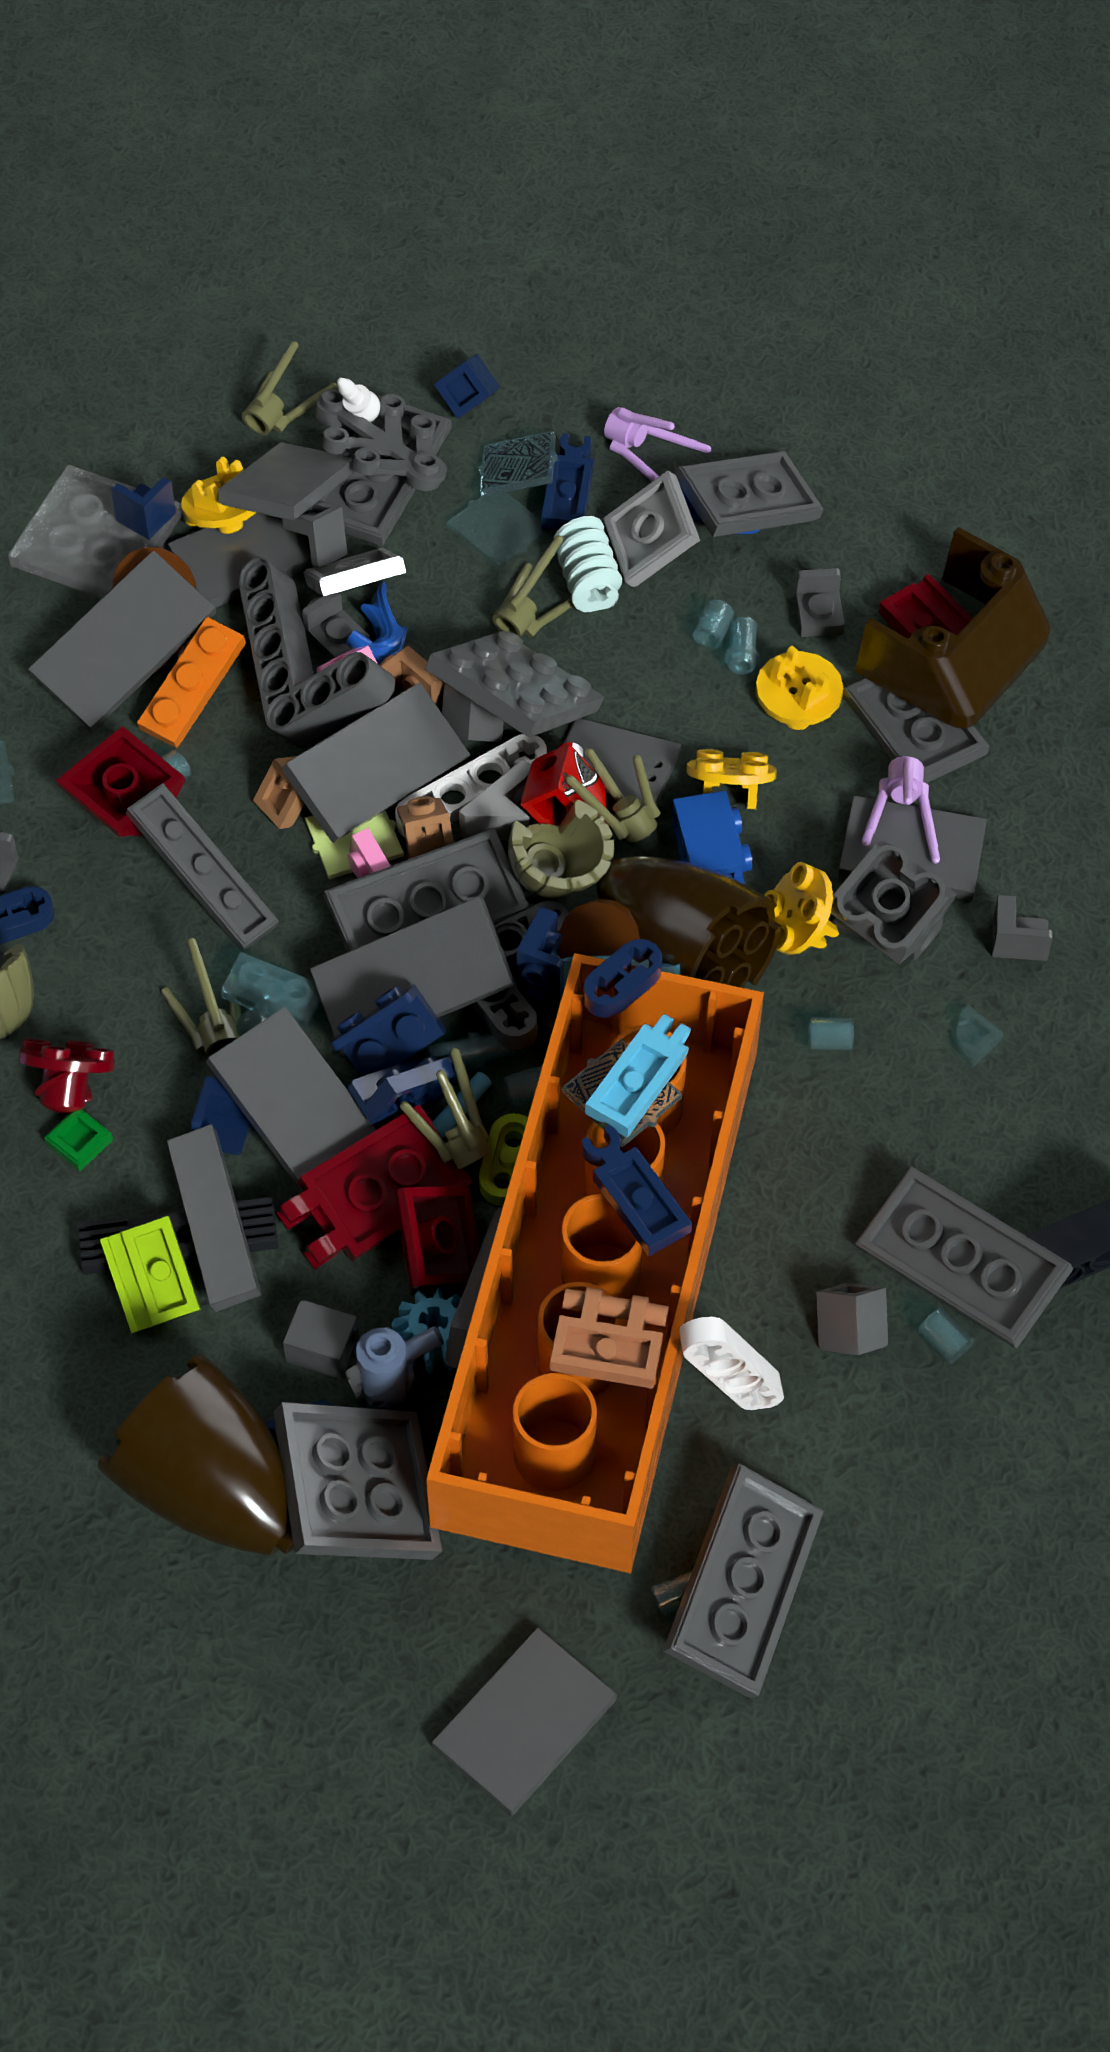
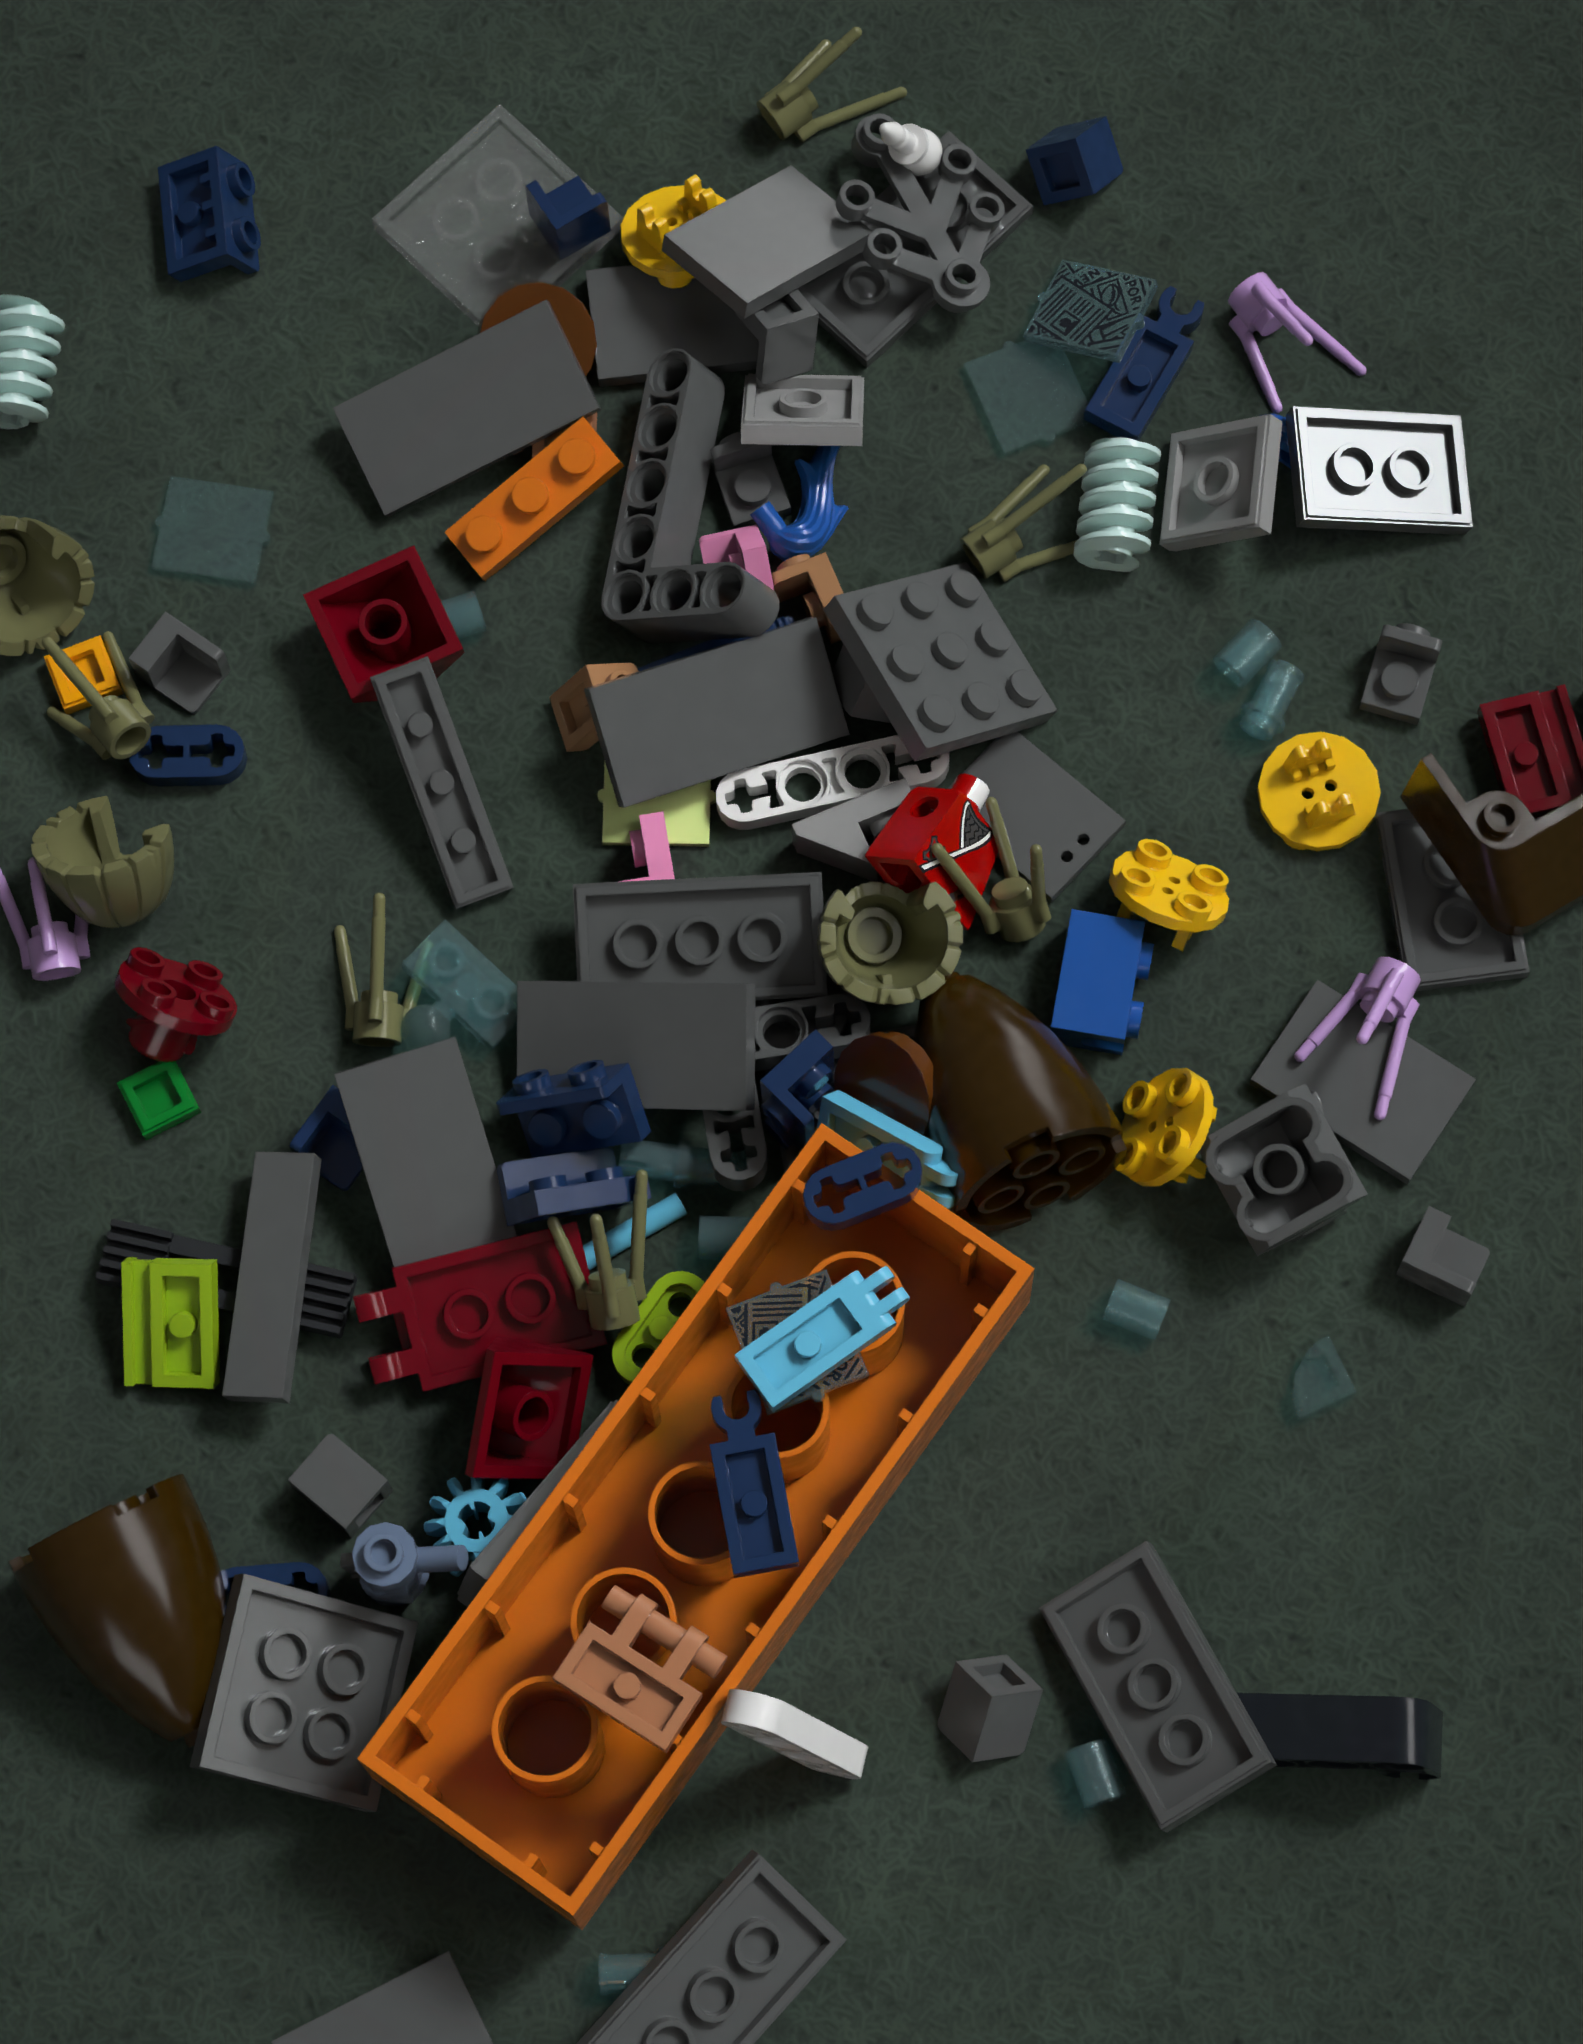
camera: 25 degrees right, 15 degrees up
medium nougat bracket [397,796,454,859] -> none

